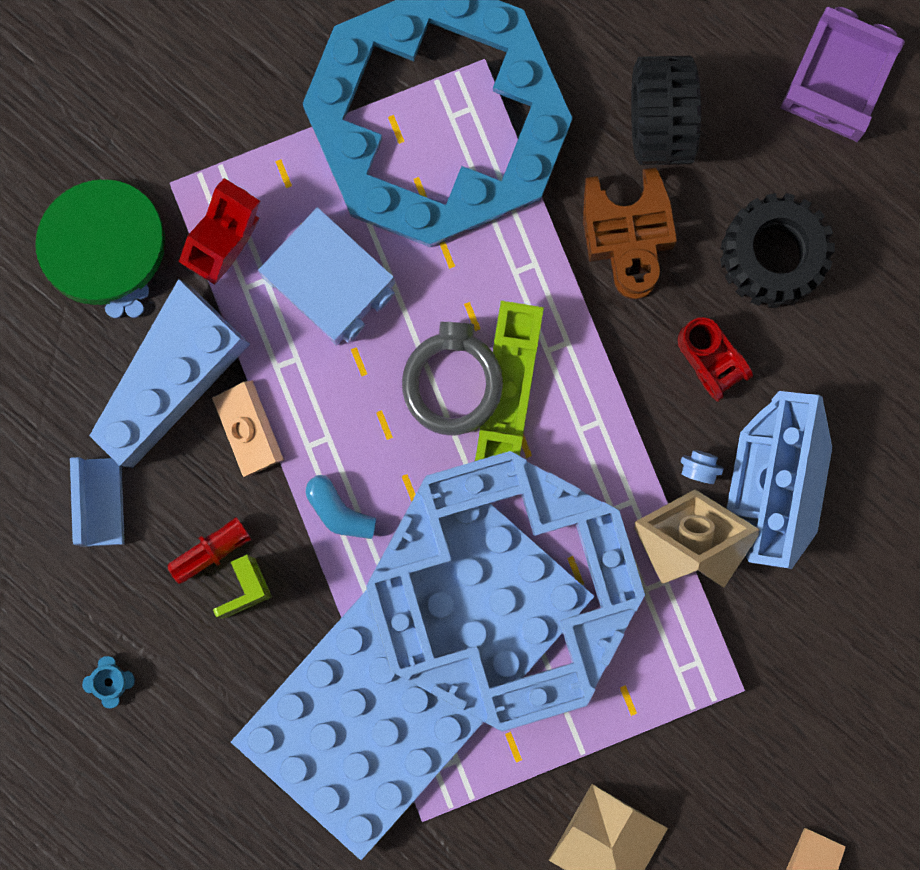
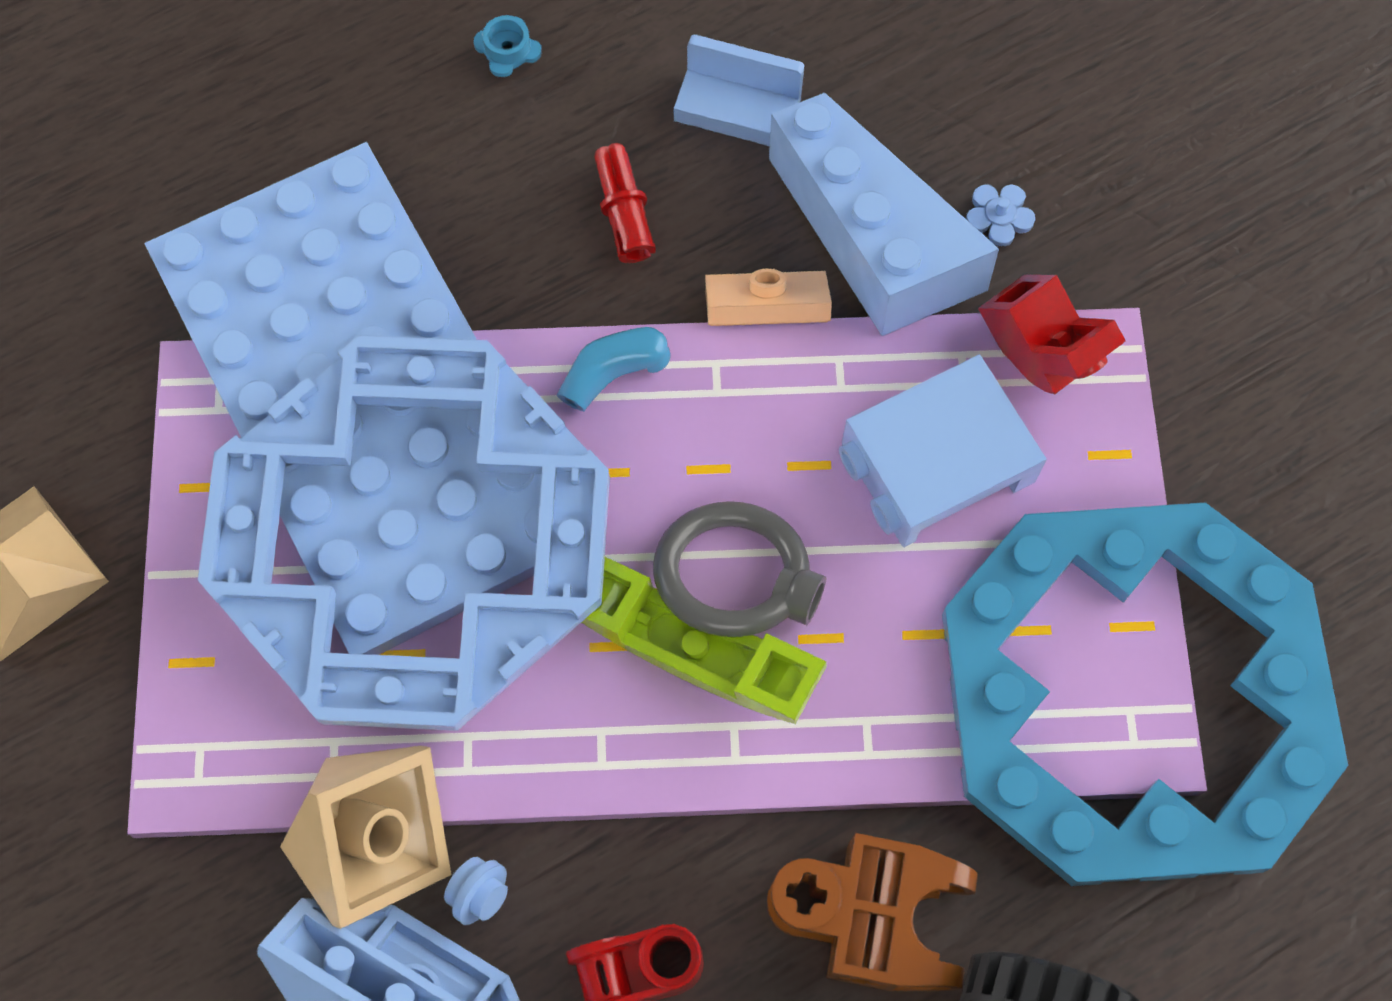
camera: 110 degrees right, 15 degrees down
green tile [36,179,165,305] -> none
lime panel [213,555,272,618] -> none

